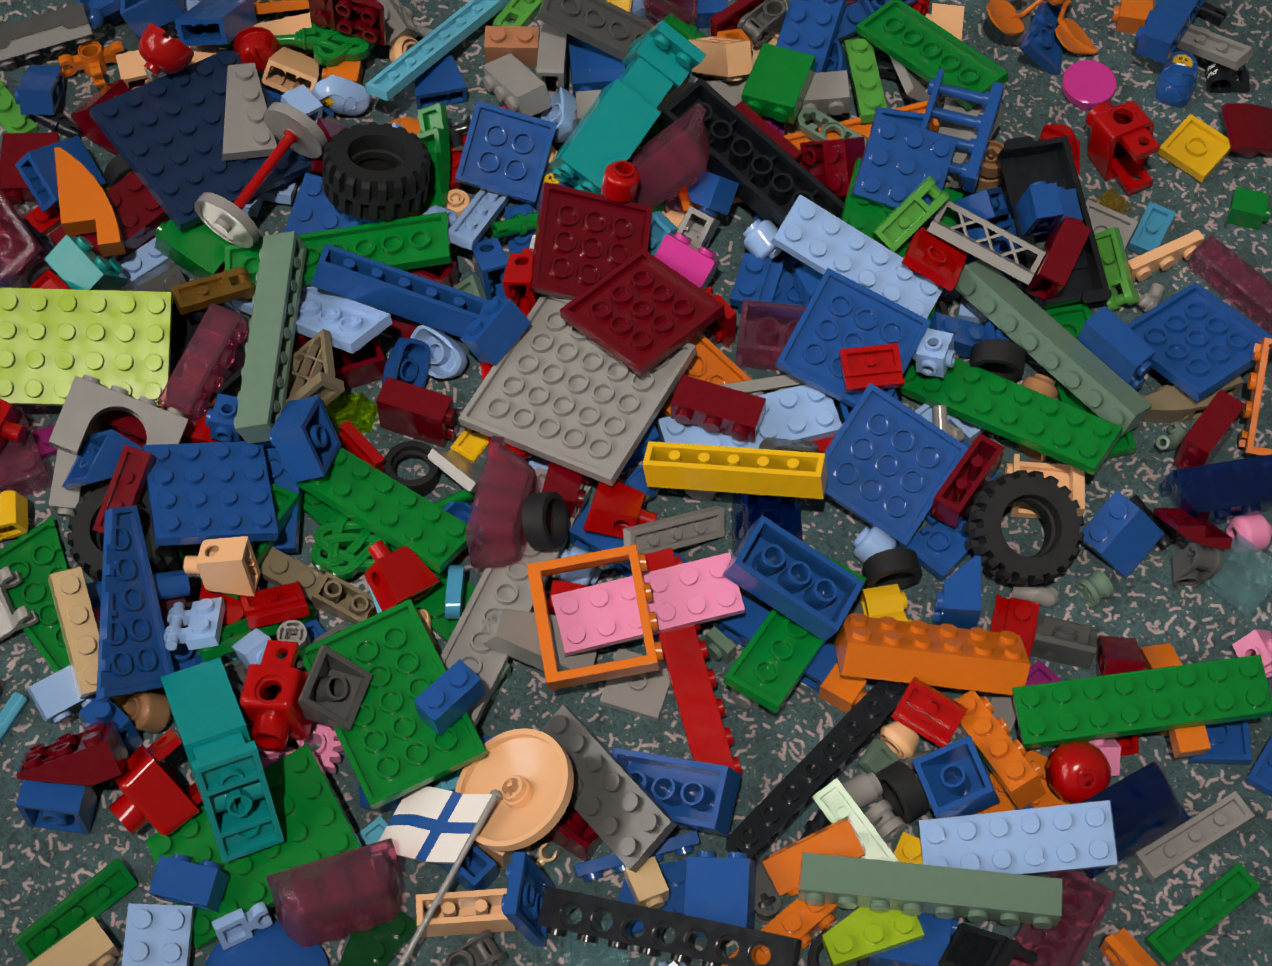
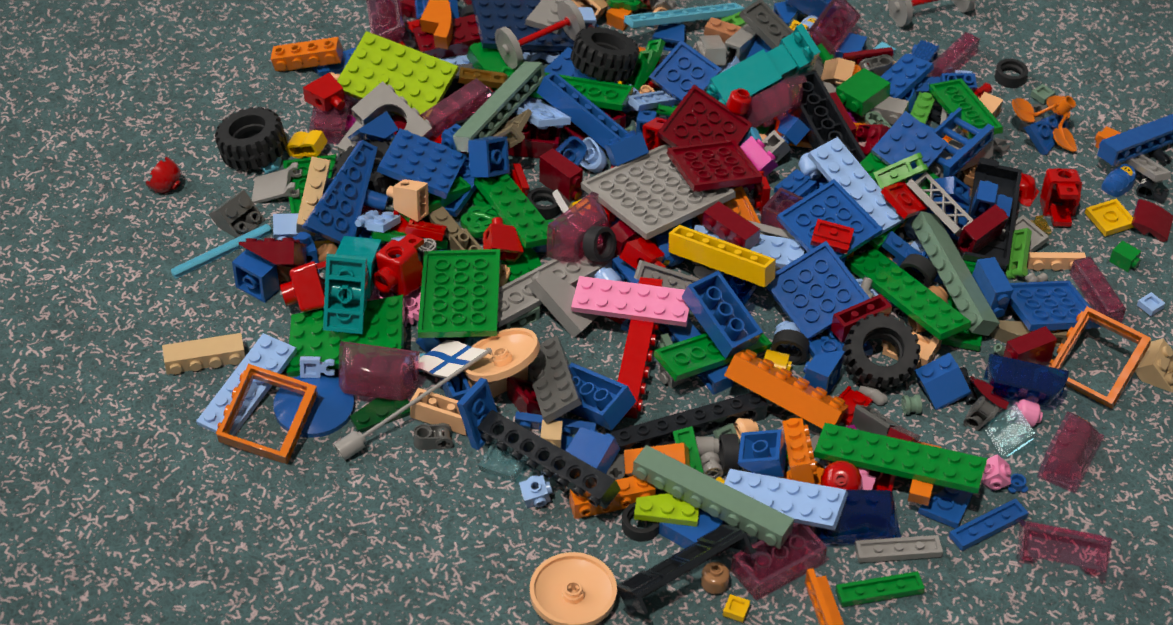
camera: 25 degrees right, 15 degrees down
green plate [13,858,138,962] -> none
teal brick [44,234,128,291] -> none
dark red plate [92,445,155,534] -> none
blue brick [148,853,229,913] -> none
dark grey slope [298,645,372,731] -> none
light blue piece [311,74,372,116] -> none
clear neon green brick [325,392,378,433] -> none
blue brick [413,659,485,736] -> none
dark azure beam [445,564,465,620] -> none
orange window [527,544,664,691] -> none
tan hand [536,841,561,869] -> none
light grey plate [599,648,671,722] -> none
orange brick [818,663,867,713] -> none
red plate [891,677,968,747] -> none
light blue brick [912,328,956,378] -> none
dark pink tile [1061,60,1117,111] -> none
dark azure plate [1128,202,1176,255] -> none

